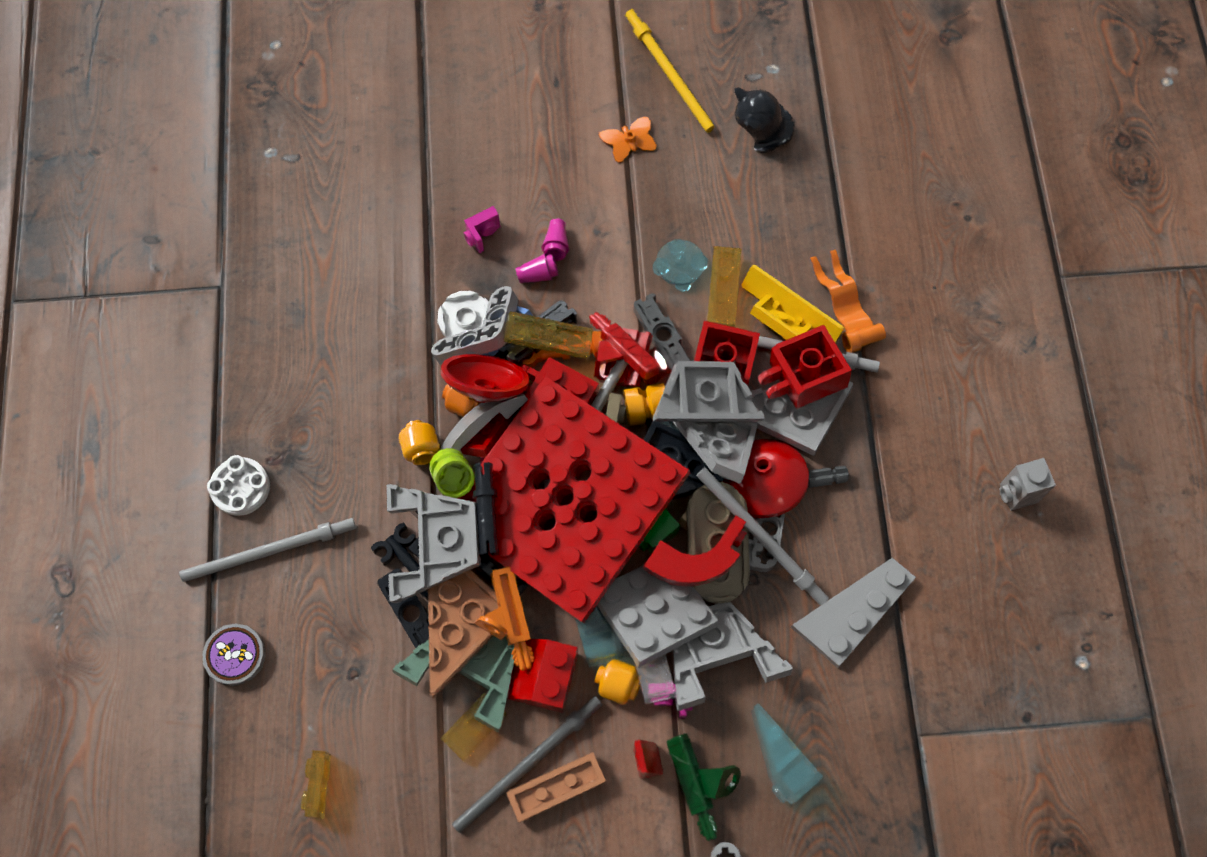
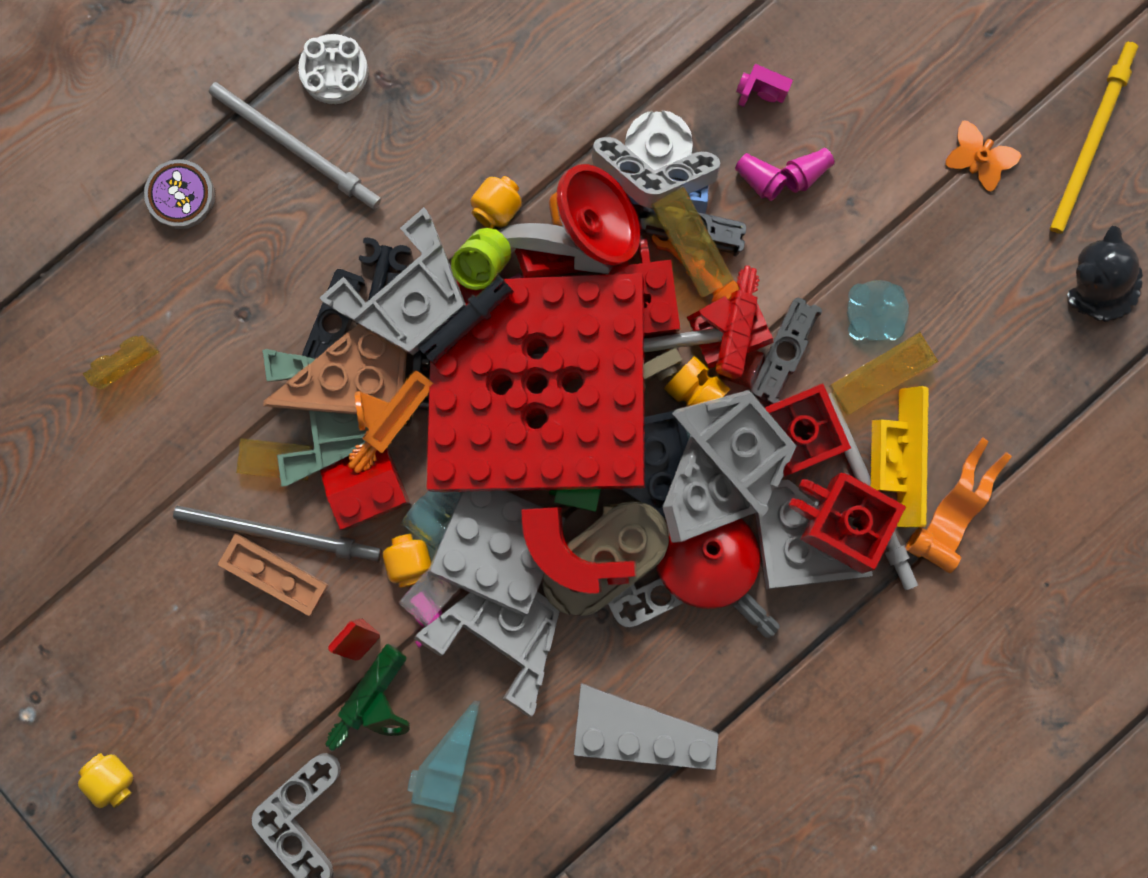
camera: 50 degrees right, 15 degrees up
light grey bar [696,468,829,605] -> none
light grey brick [999,458,1056,511] -> none

